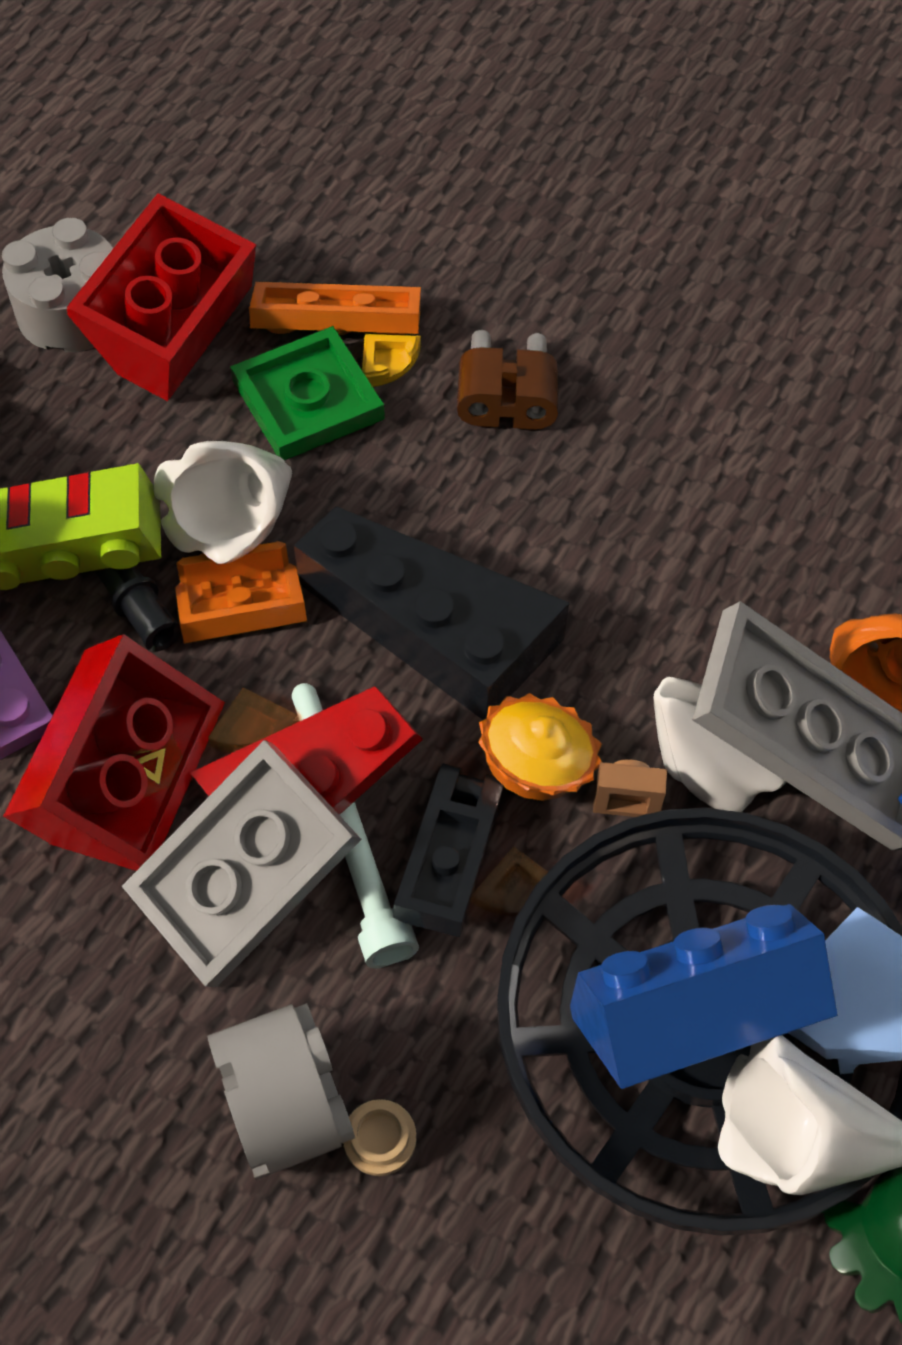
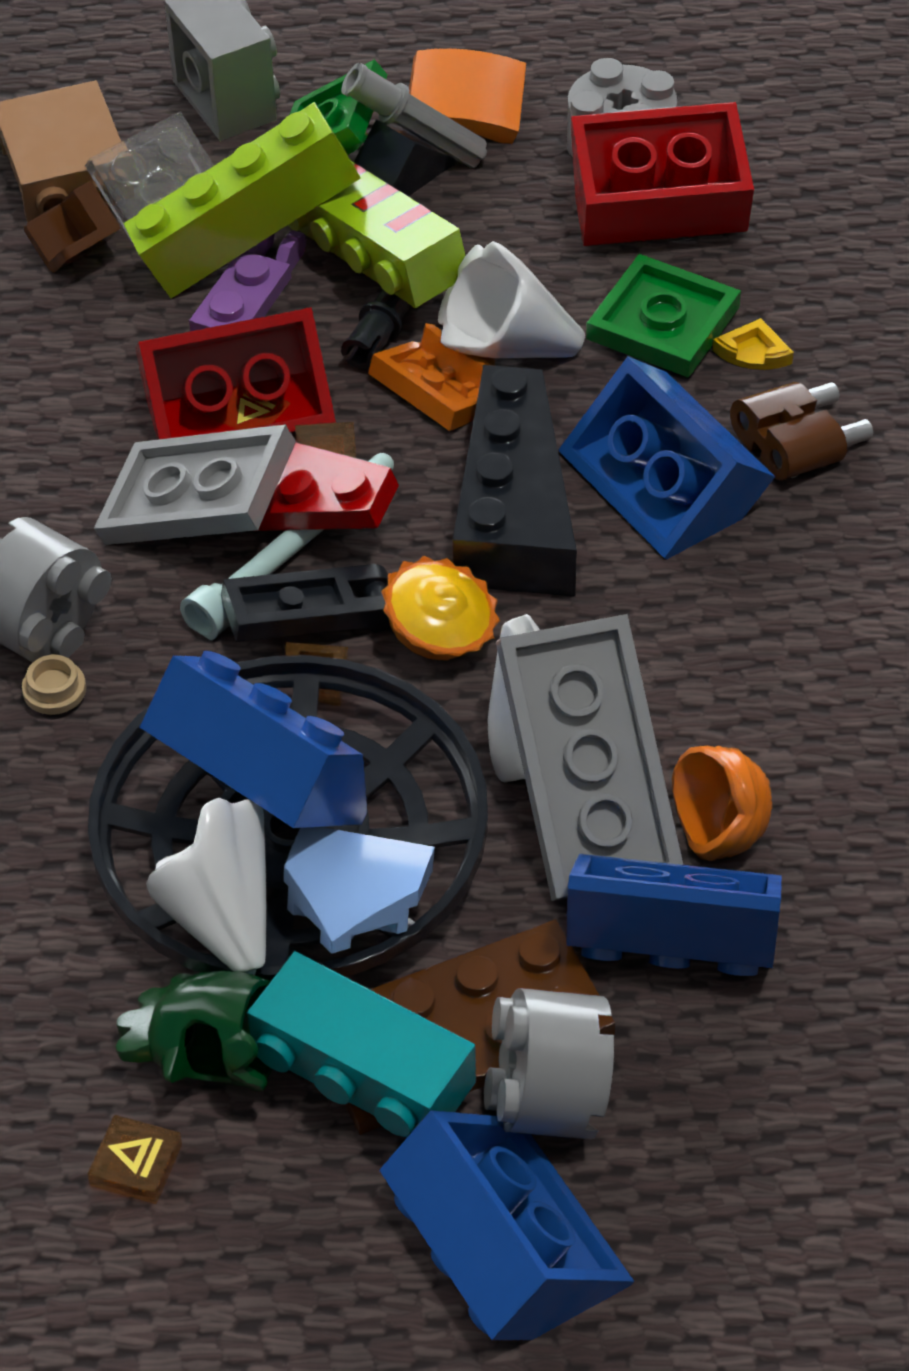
camera: 60 degrees right, 10 degrees down
orange plate [249,282,421,336] -> none
medium nougat plate [593,760,667,817] -> none
none -> blue slope [558,356,775,559]

